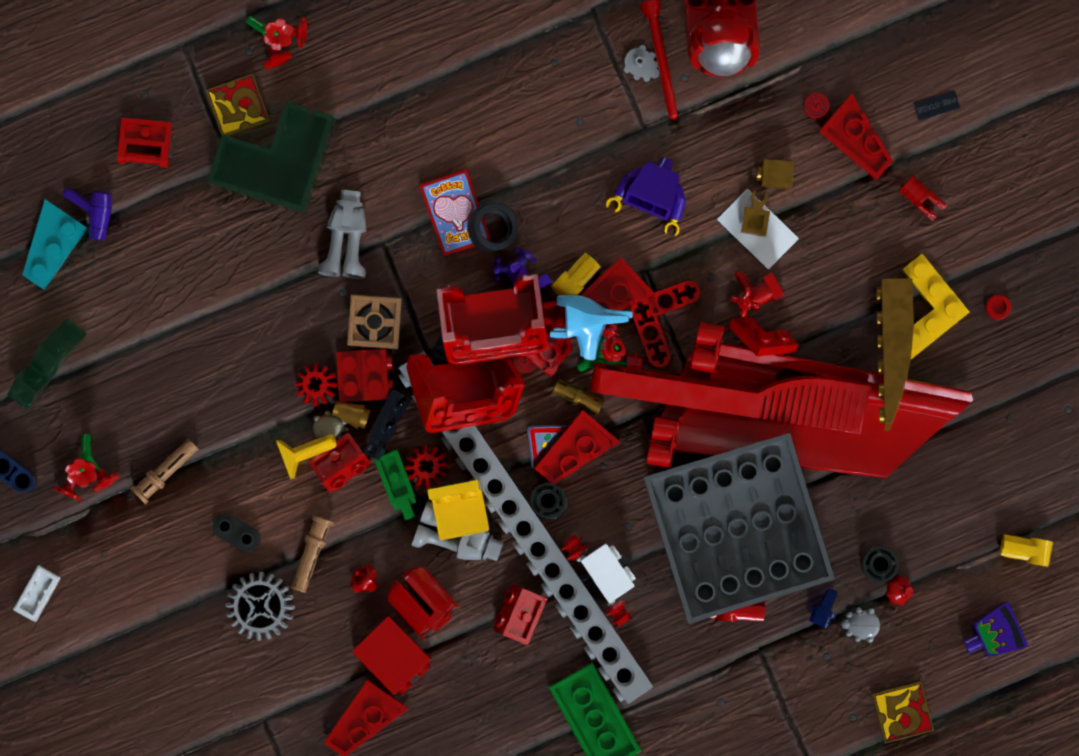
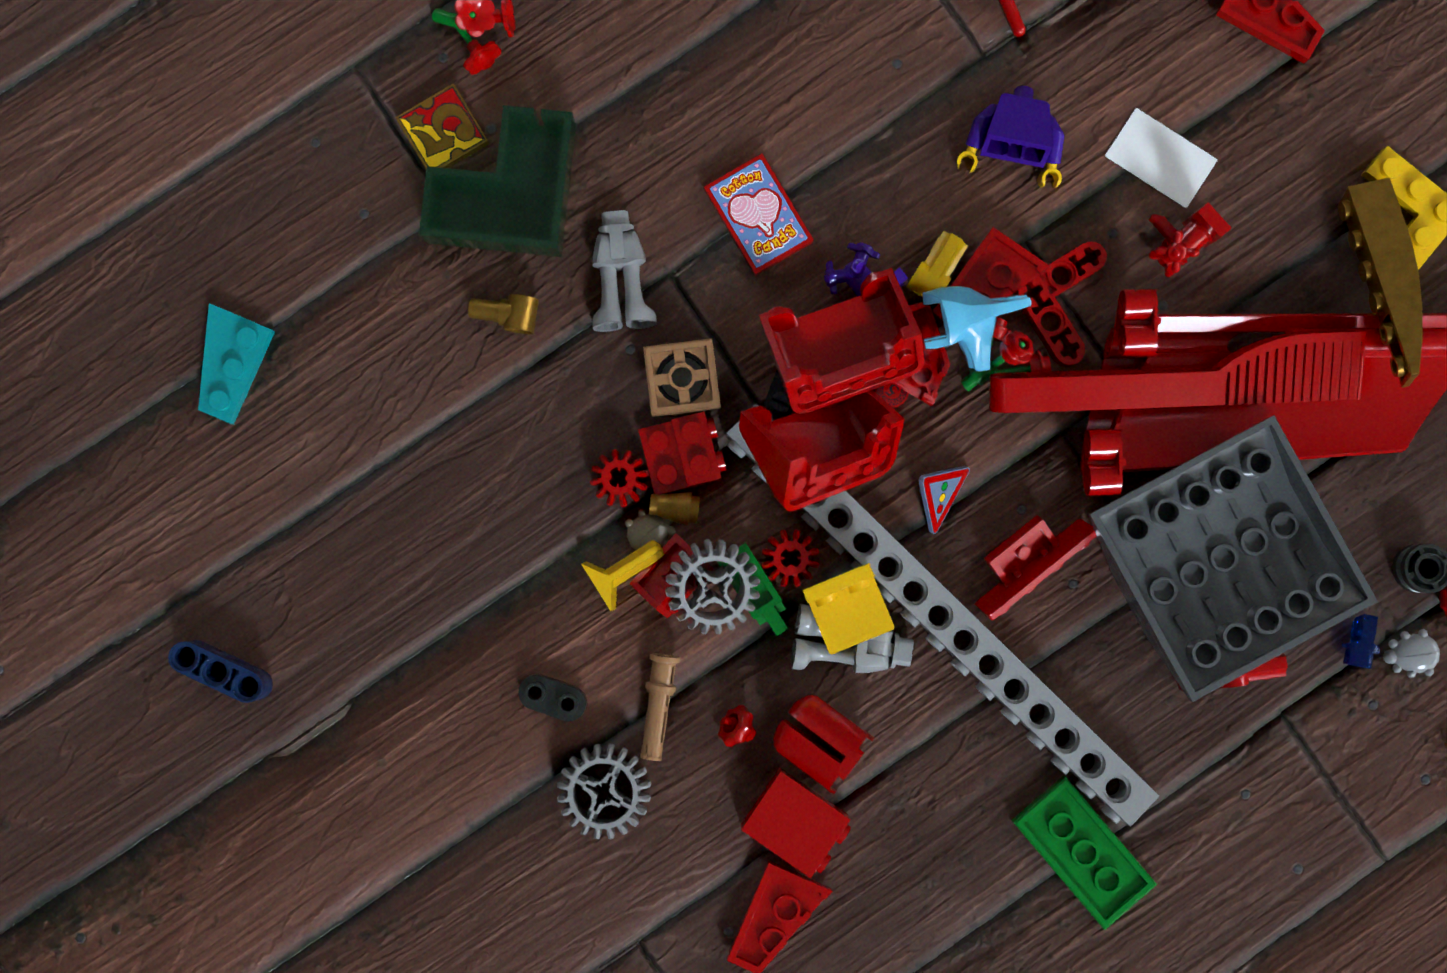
camera: 10 degrees left, 0 degrees up
clear green arch [7,319,87,410] -> none
white plate [13,565,61,622] -> none
red plant [52,434,120,501] -> none
dark purple piece [63,188,112,240] -> none
red plate [117,118,173,168] -> none
medium nougat pin [131,438,199,504] -> none
black hinge [363,389,410,461] -> none
black tyre [467,203,518,252] -> none
red bracket [493,584,547,645] -> none
pearl dark grey wheel [530,483,568,520] -> none
red wing [534,410,621,484] -> none
pearl gold pin [552,378,604,415] -> none
white brick [561,534,636,627] -> none
red plate [729,317,799,357] -> none
pearl gold plate [741,191,770,237] -> none
pearl gold brick [756,159,794,190] -> none
red hinge [898,175,947,221] -> none
none -> pearl gold pin [468,294,539,334]
none -> light grey gear [665,539,760,634]
none -> red bracket [975,515,1097,620]

